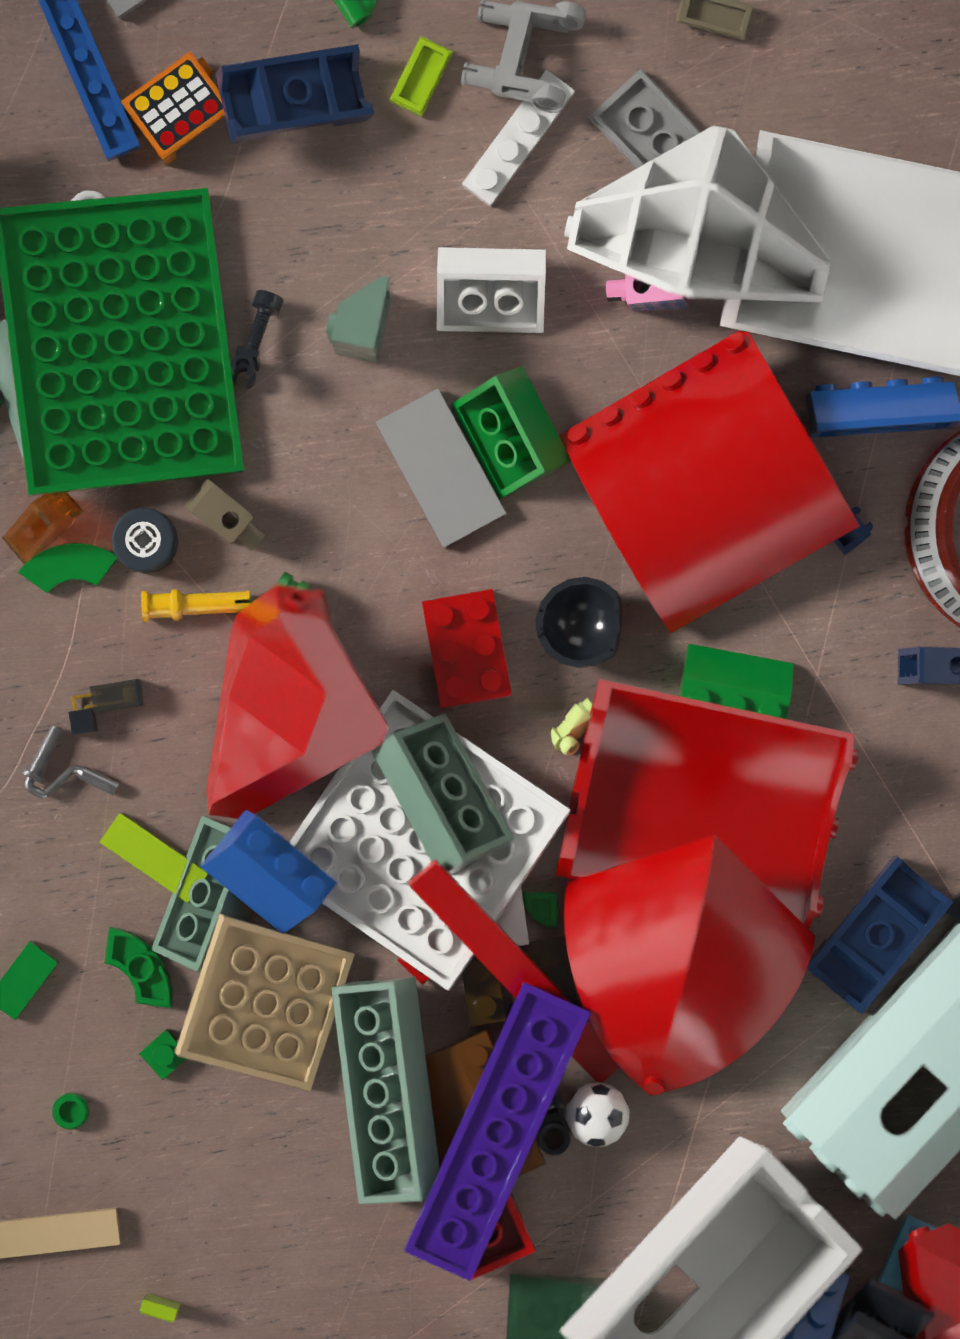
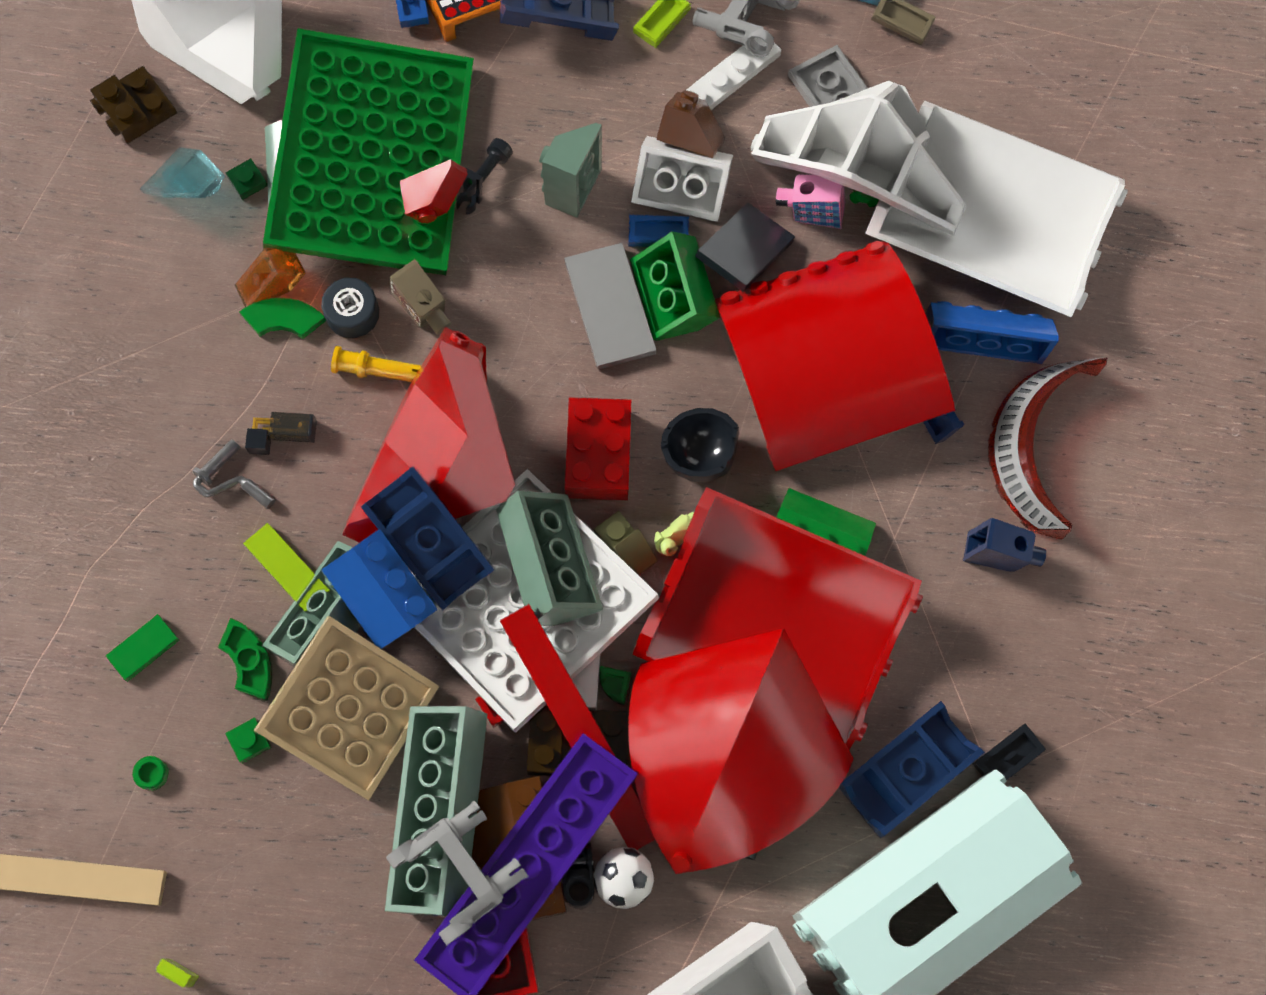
camera: 10 degrees right, 15 degrees down
none -> dark blue piece [361,466,495,611]
none -> light grey connector [386,800,528,946]
none -> slope [399,160,468,223]
none -> olive slope [594,511,657,575]
none -> blue tile [628,215,689,247]
none -> reddish brown slope [656,90,725,159]
none -> black tile [695,203,795,292]

